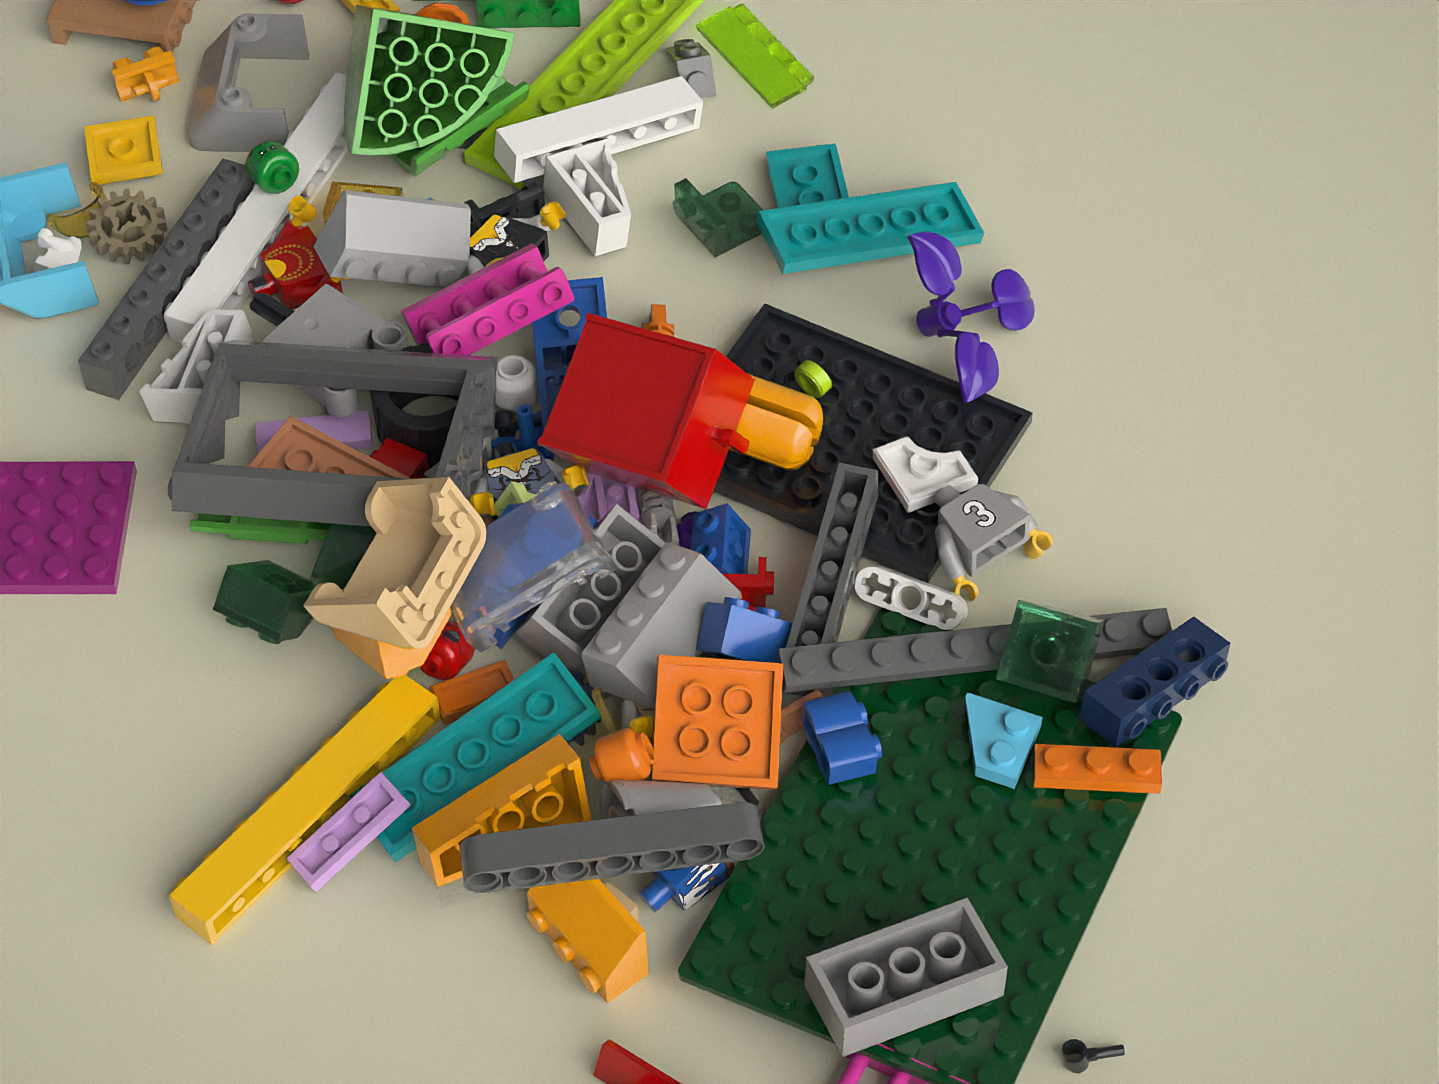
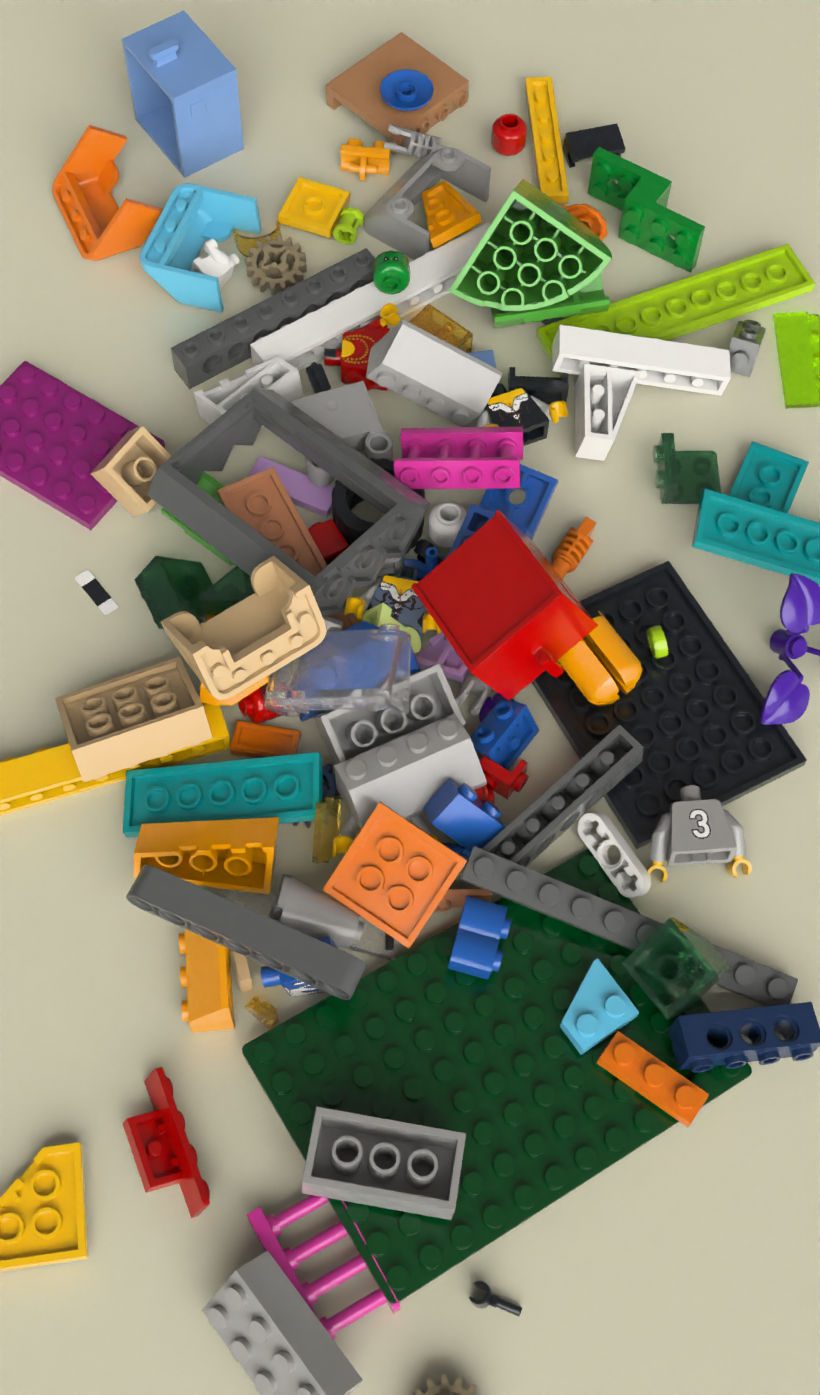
camera: 30 degrees right, 10 degrees up
lavender plate [286,772,411,892] -> none
orange head [589,727,656,788] -> none
white tile [872,436,978,513] -> none
none -> tan slope [55,657,212,783]
none -> sticker [75,570,118,615]
none -> tan brick [90,426,172,517]
none -> clear yellow tile [244,997,278,1030]
none -> lime bush [333,207,364,245]
none -> light grey hinge [384,124,447,158]
none -> light orange wing [421,180,482,249]

